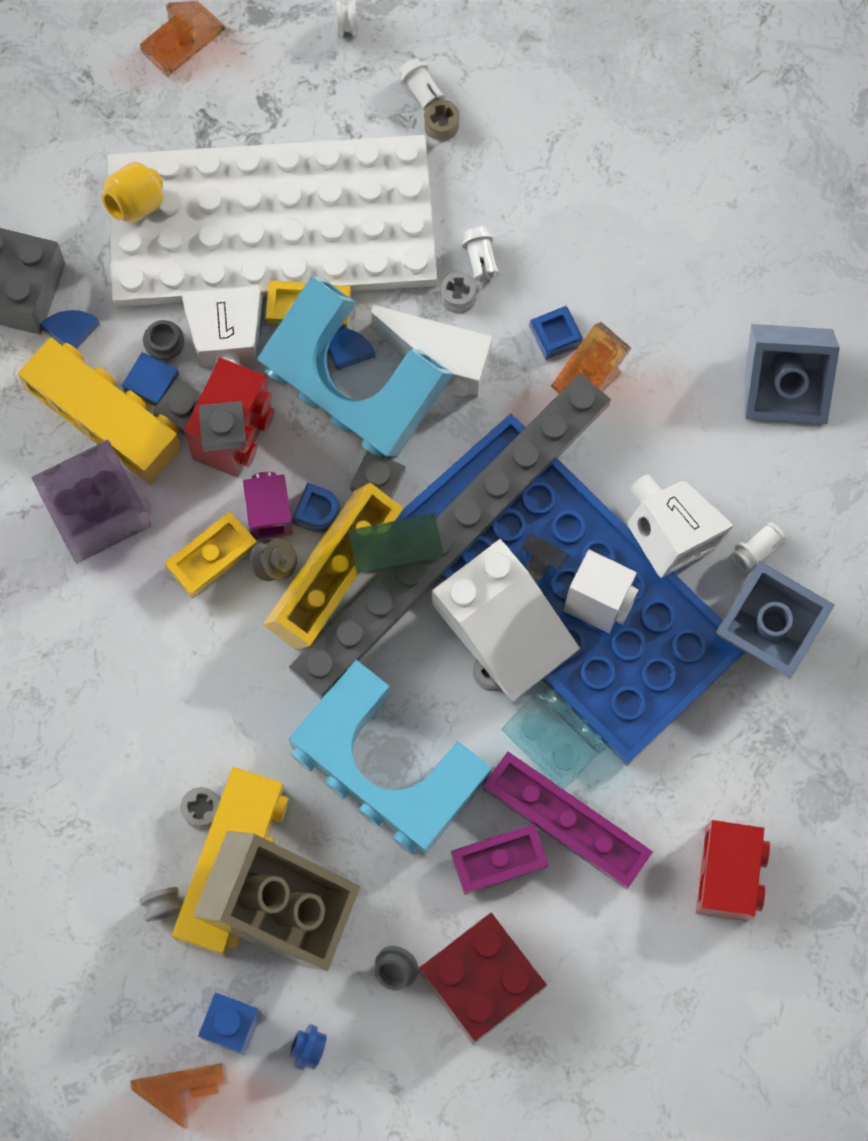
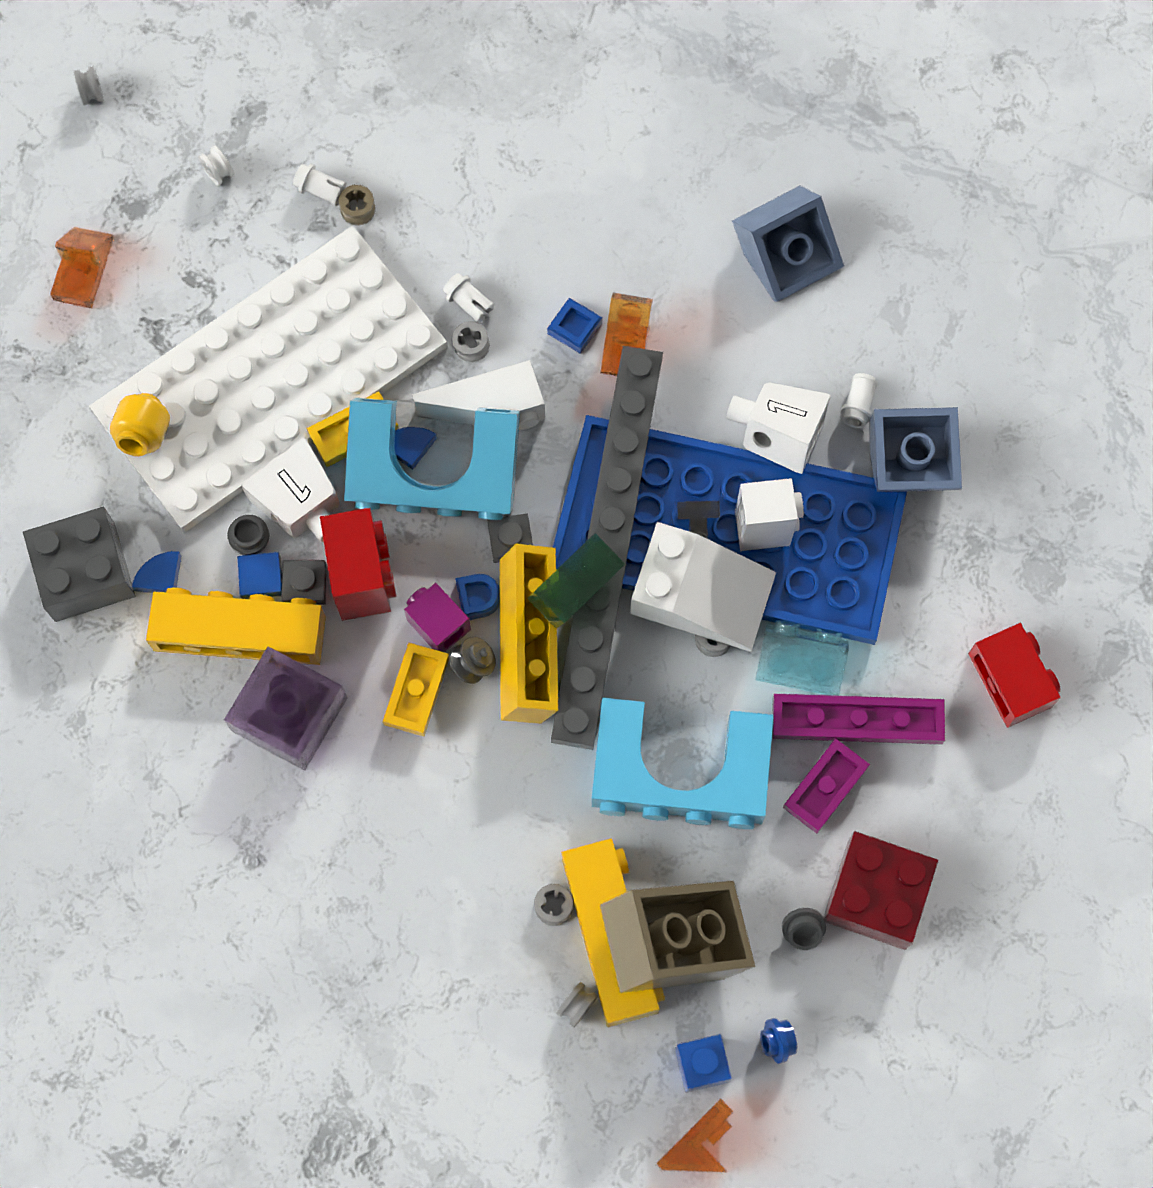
camera: 30 degrees left, 0 degrees up
dark grey plate [199,401,247,452] -> none

